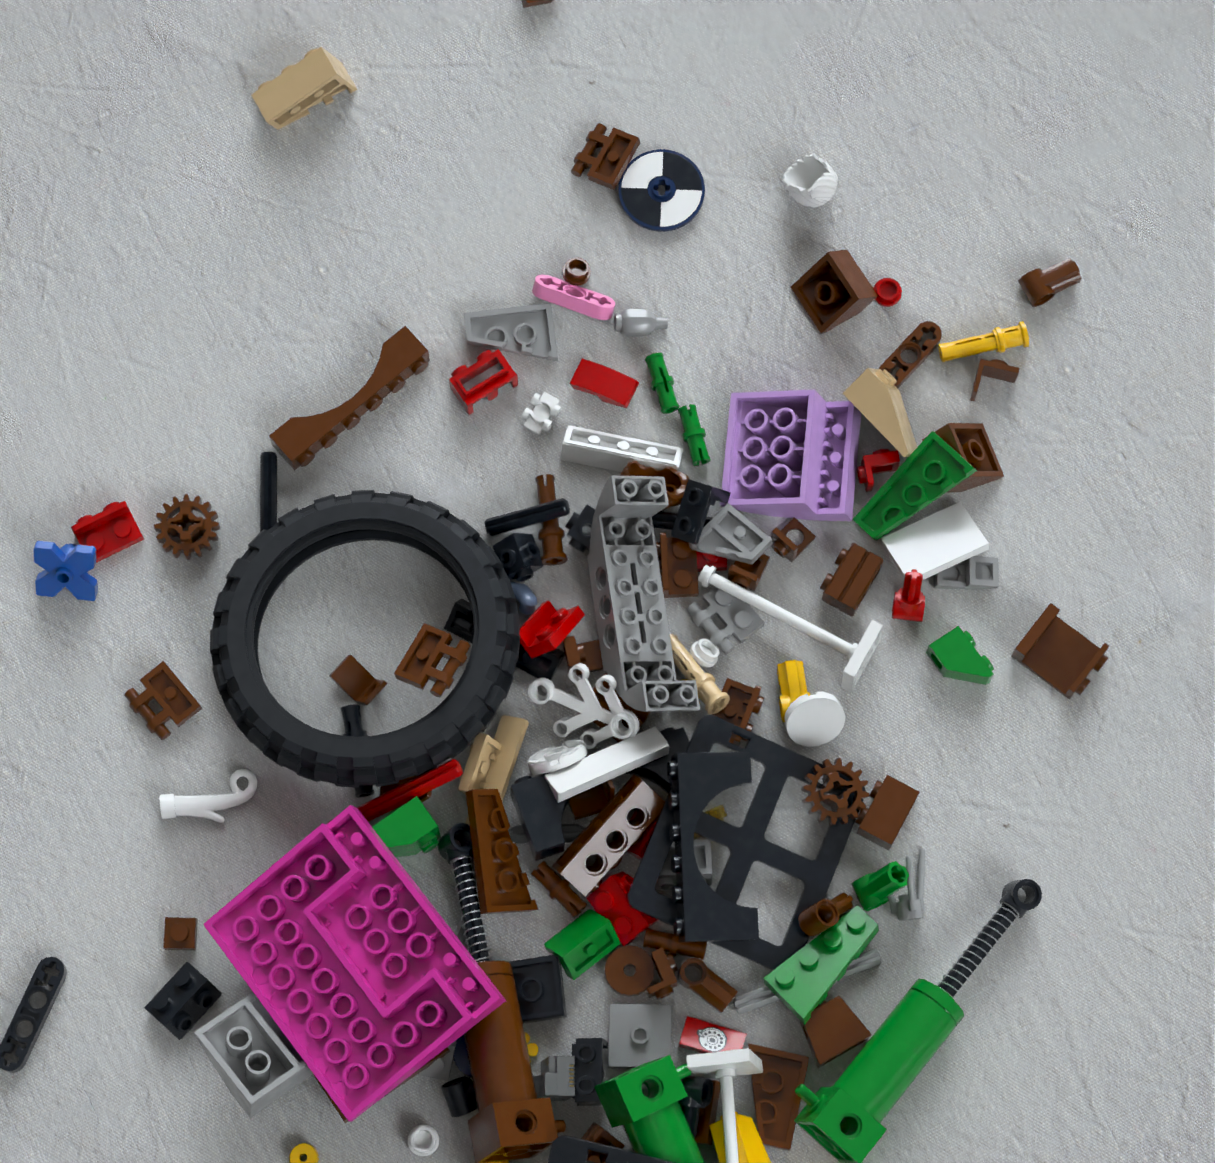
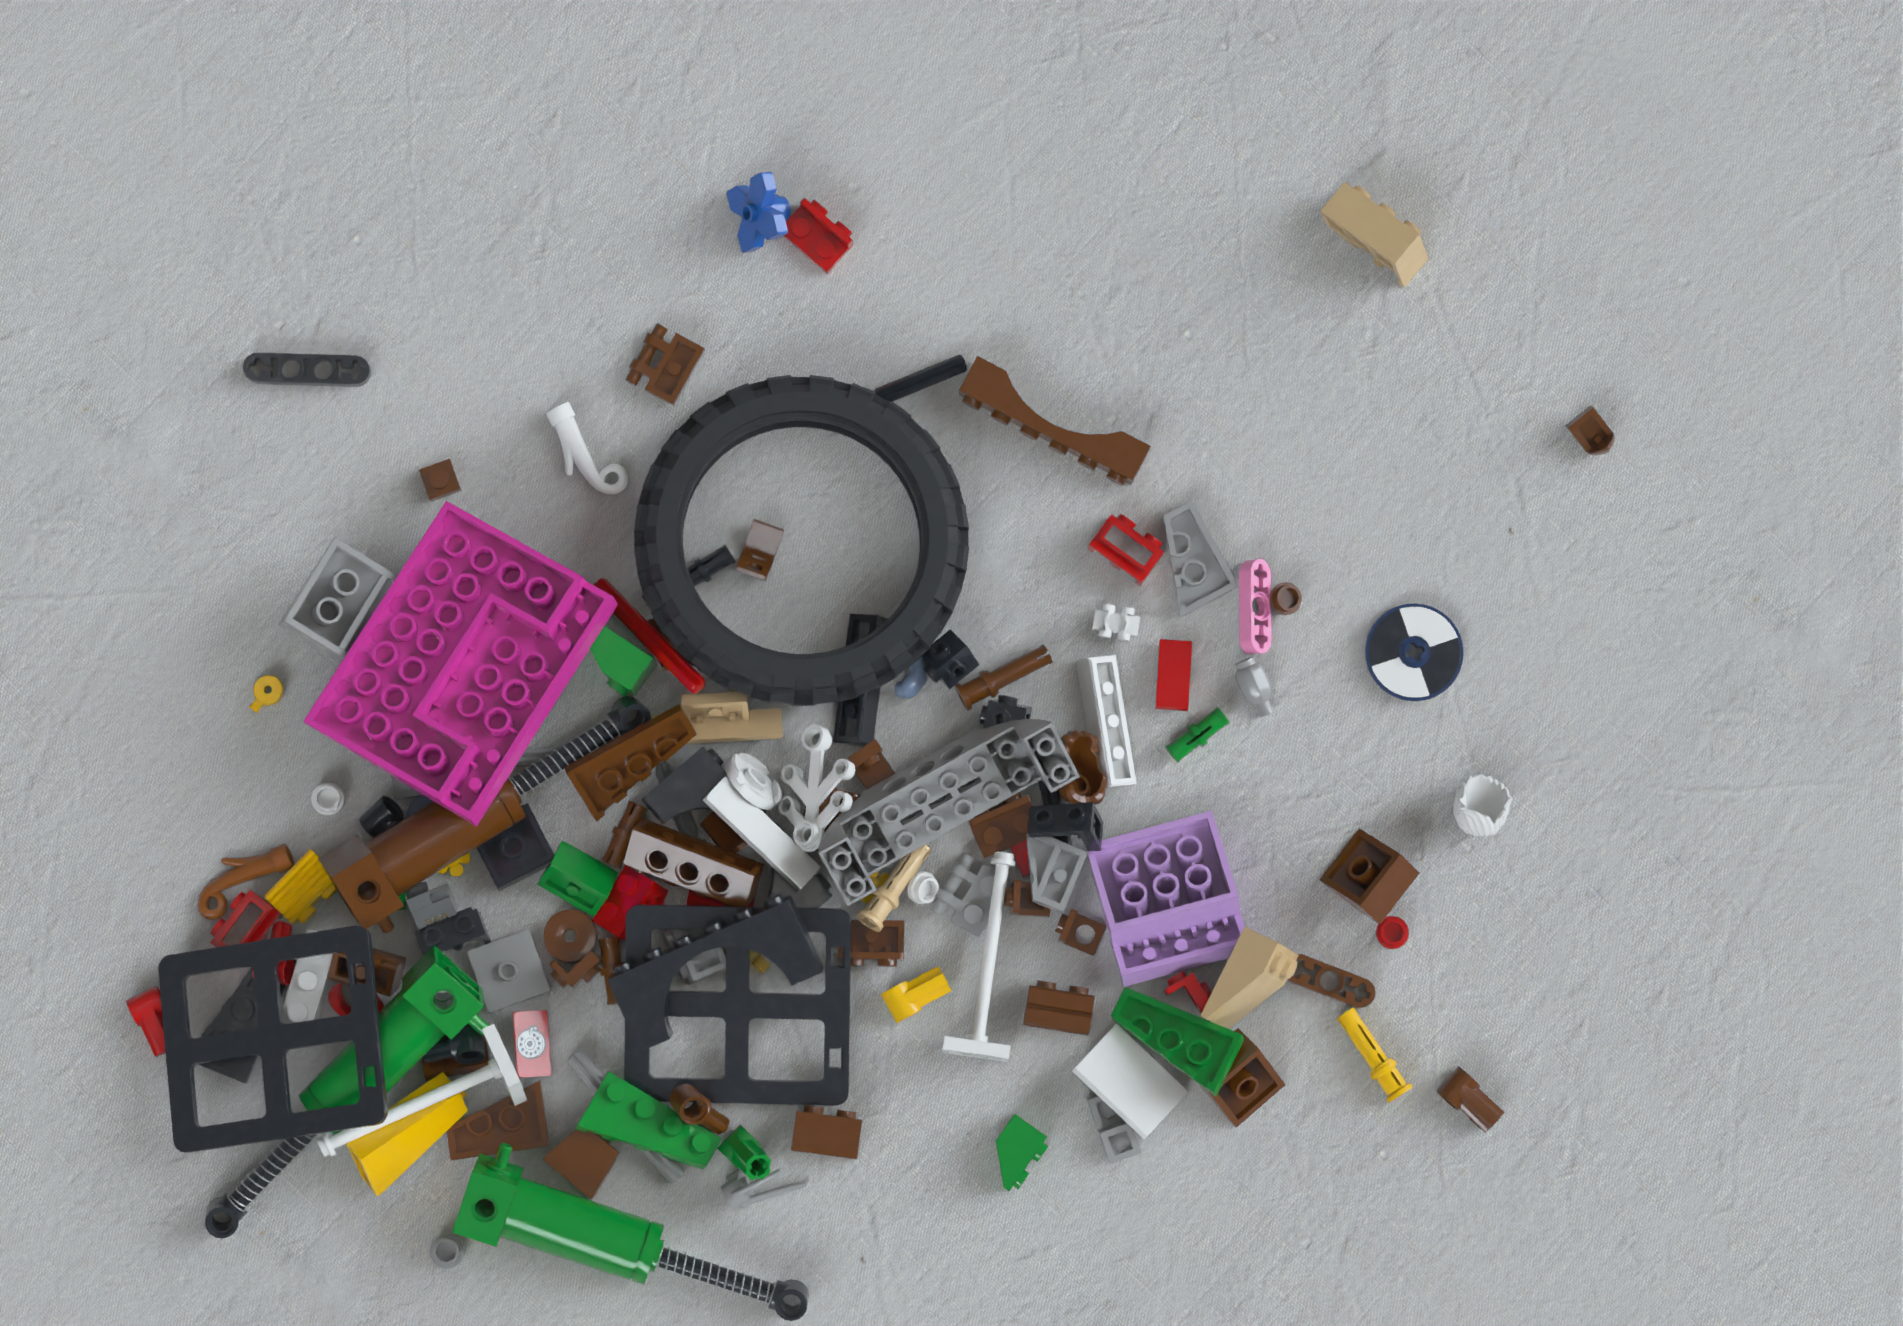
camera: 65 degrees right, 10 degrees up
black bracket [144,962,222,1040] -> none
reddish brown gear [154,494,220,560] -> none
reddish brown plate [394,623,471,698] -> none
black axle [485,498,570,536] -> none
red bracket [520,600,585,658] -> none
reddish brown plate [571,123,640,190] -> none
green pin [678,404,711,466] -> none
reddish brown piece [678,958,738,1013] -> none
white tile [784,692,846,747] -> none
reddish brown gear [801,758,869,826] -> none
red axle [892,569,925,622] -> none
reddish brown bracket [970,359,1020,401] -> none
reddish brown panel [1011,603,1109,700] -> none

